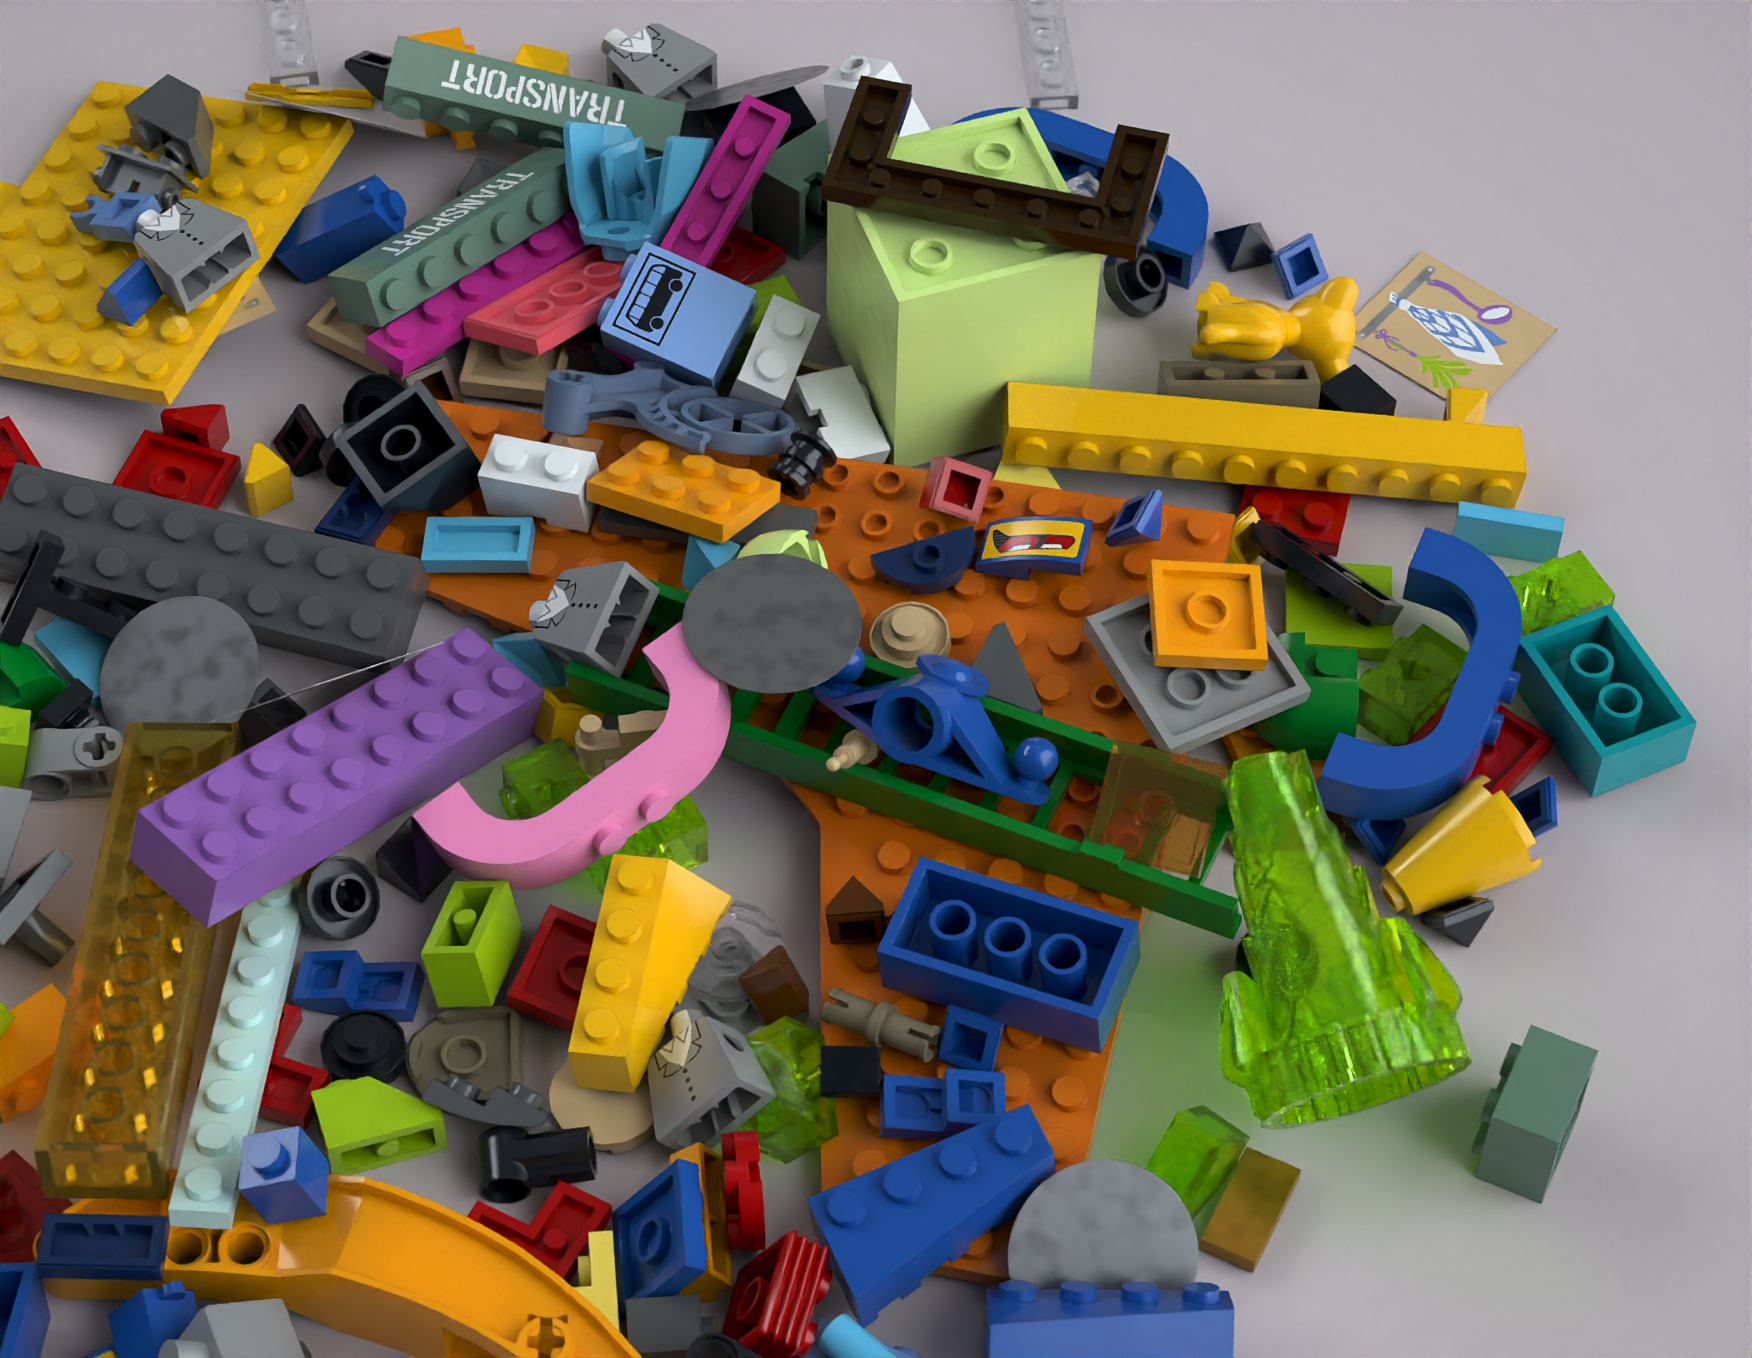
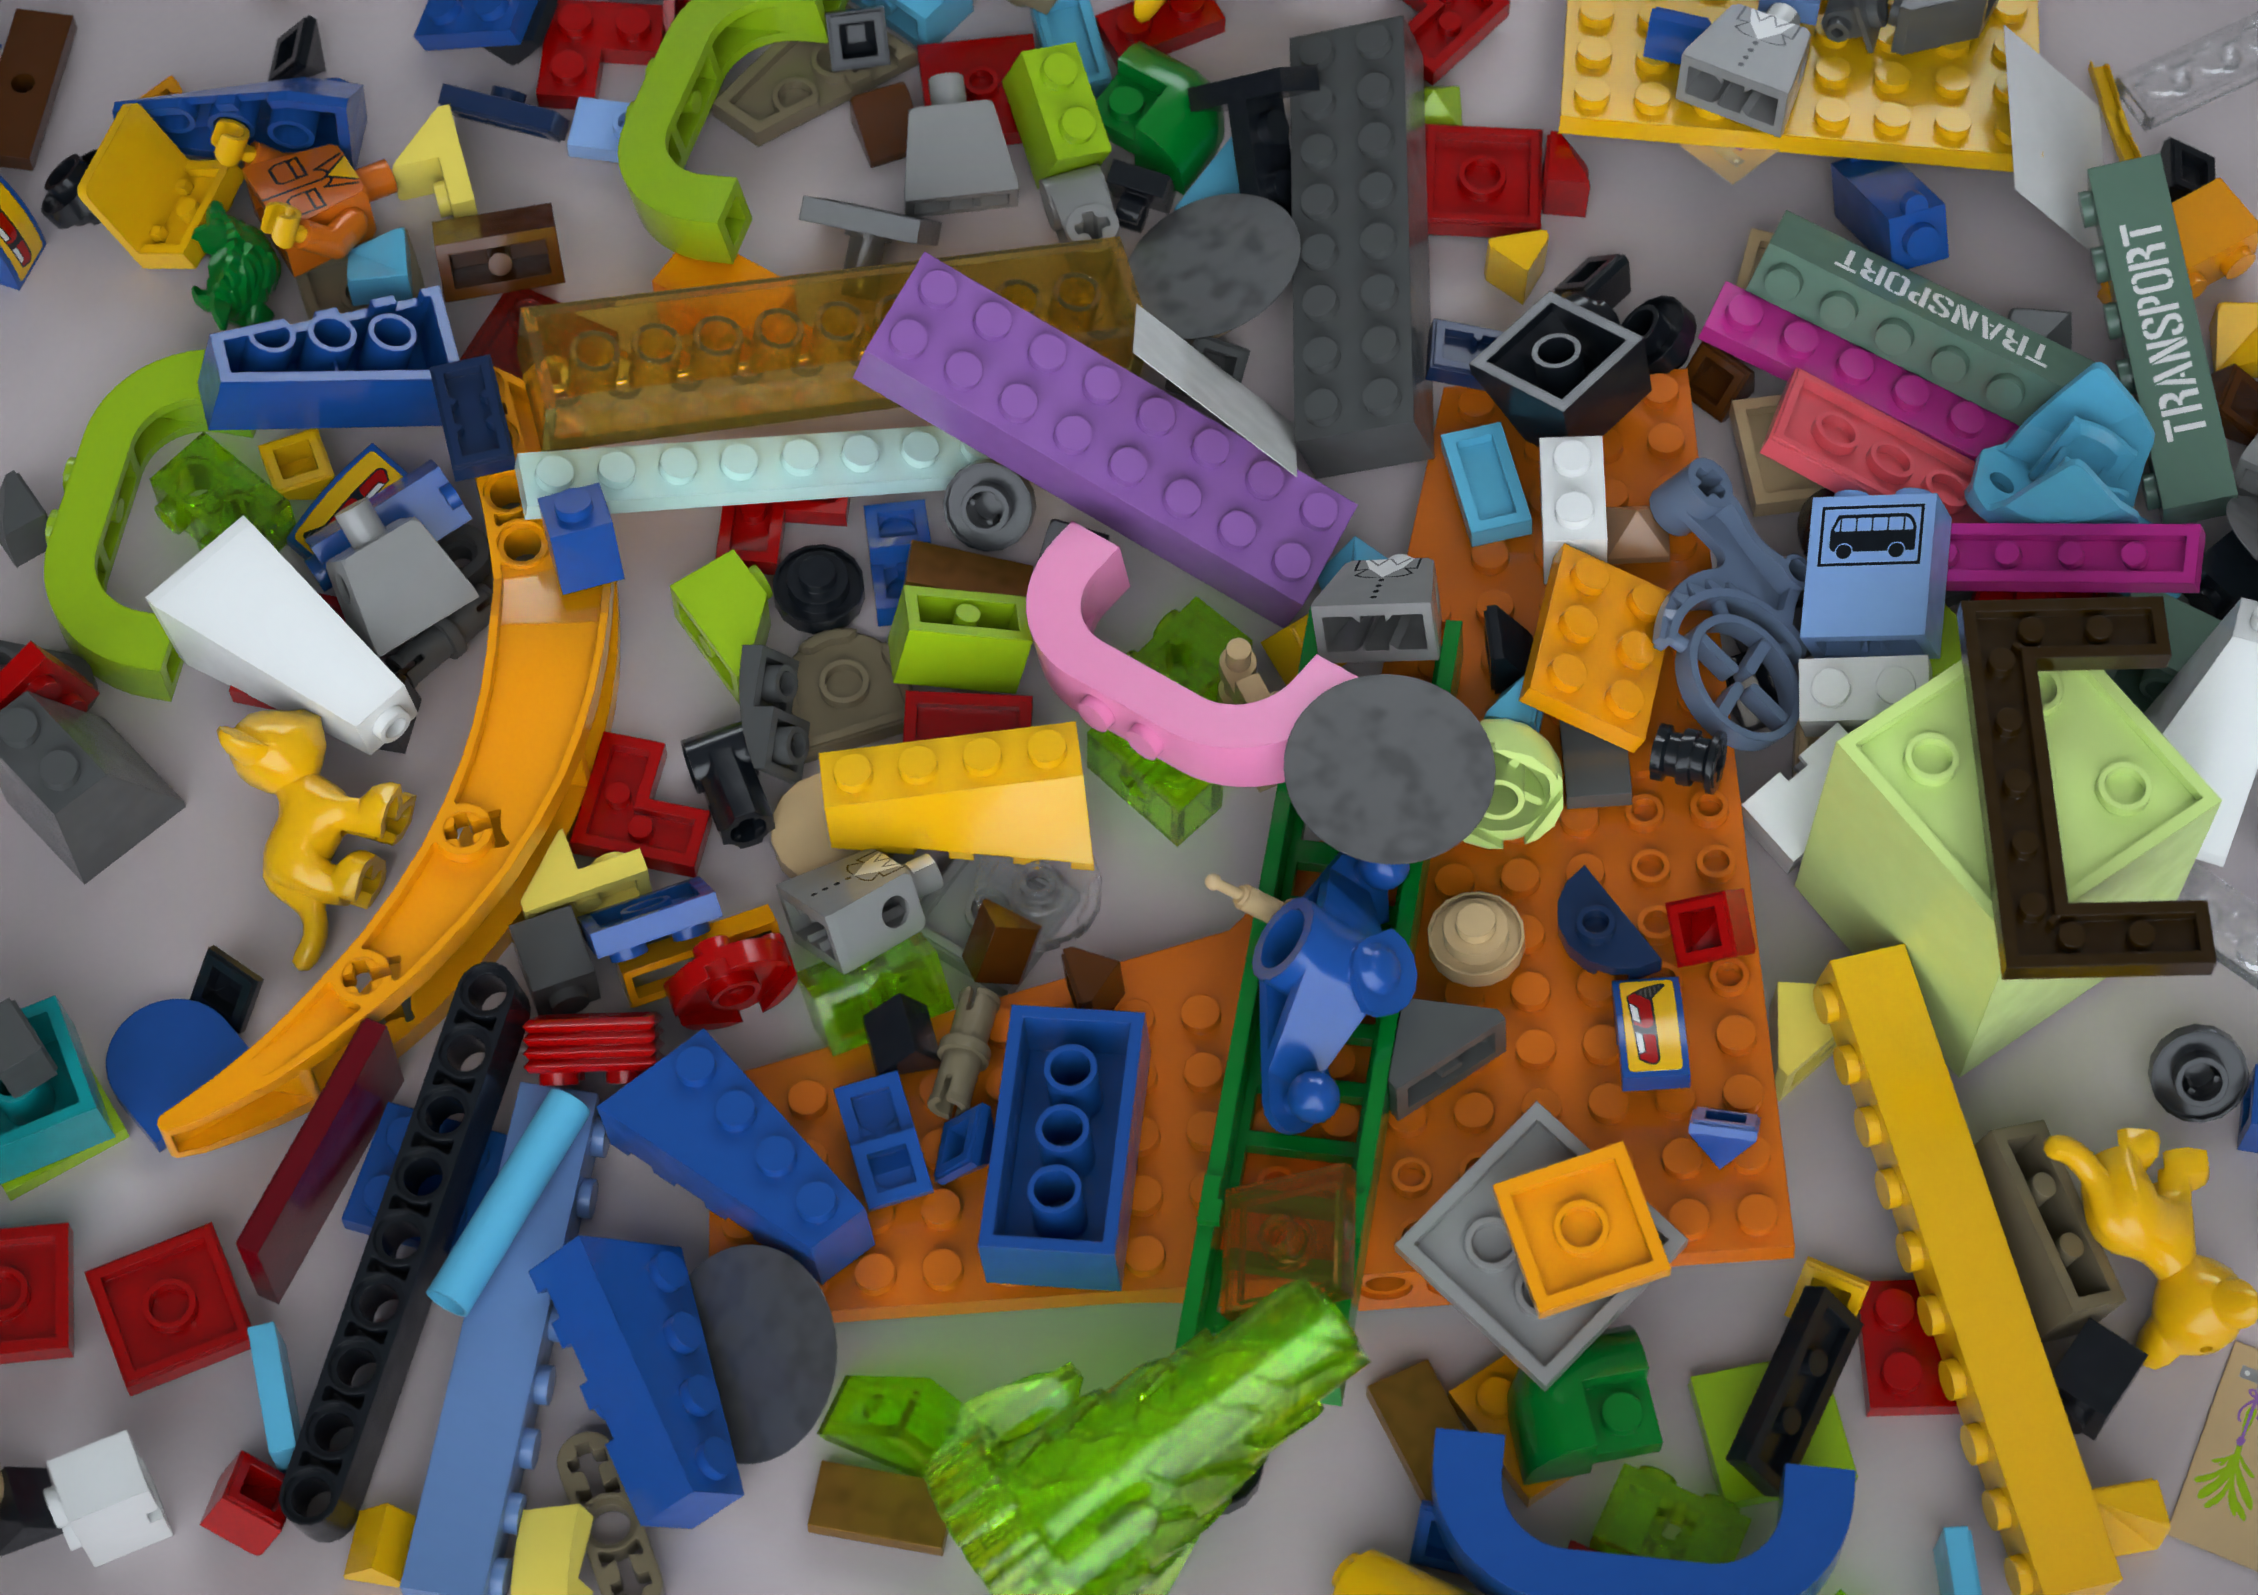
camera: 75 degrees right, 10 degrees up
none -> pearl gold tile [904,540,1034,596]
none -> black slope [1484,605,1533,694]

